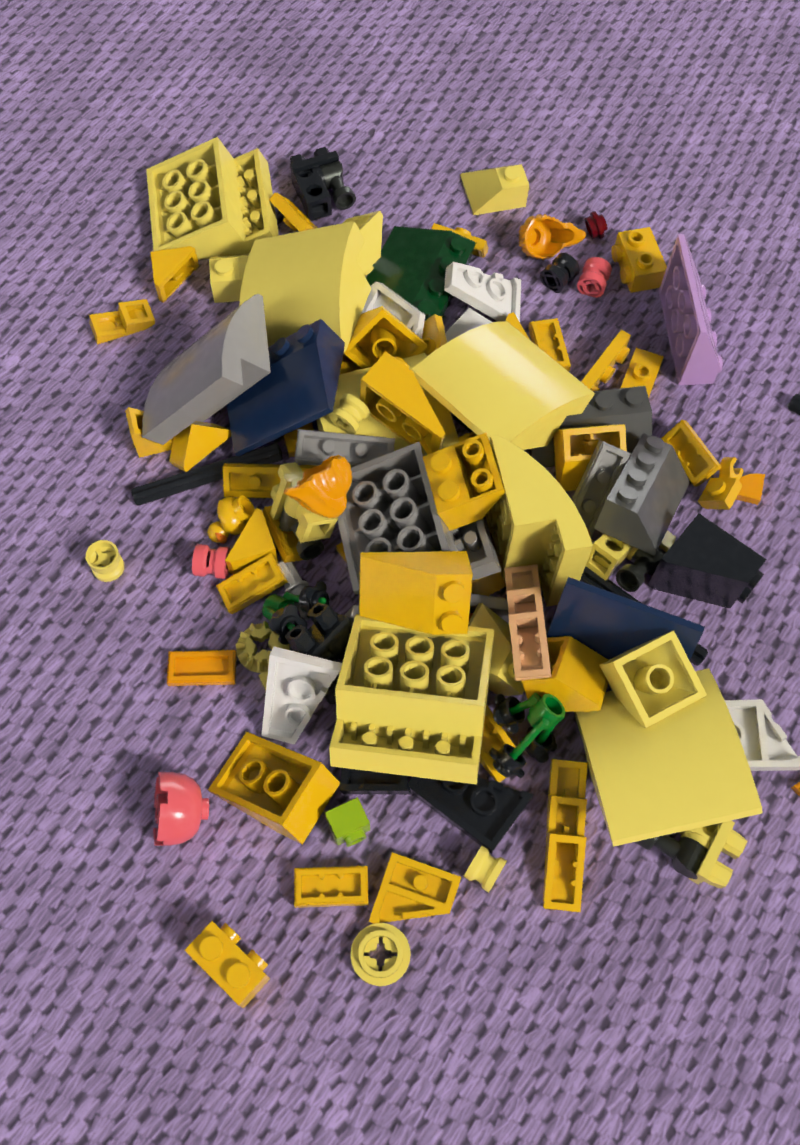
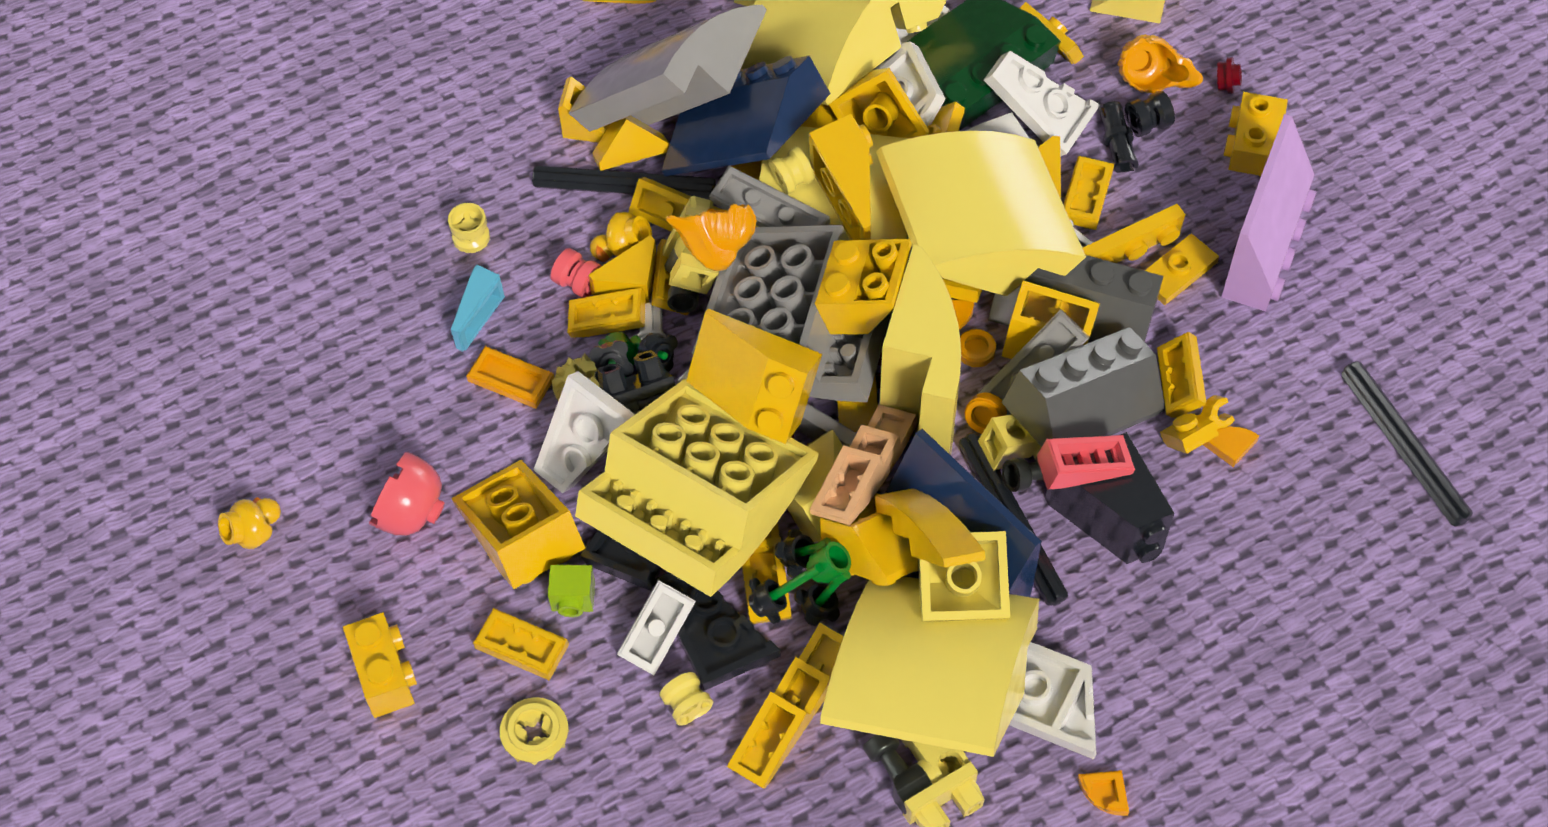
camera: 30 degrees right, 5 degrees down
yellow wing [368,852,461,924] -> none
coral wheel [577,257,612,298] -> none
none -> yellow animal [218,497,281,549]
none -> medium azure slope [451,265,505,351]
none -> white slope [617,580,696,675]
none -> yellow slope [875,488,986,568]
none -> coral slope [1037,435,1135,490]
none -> black pin [1099,101,1139,173]

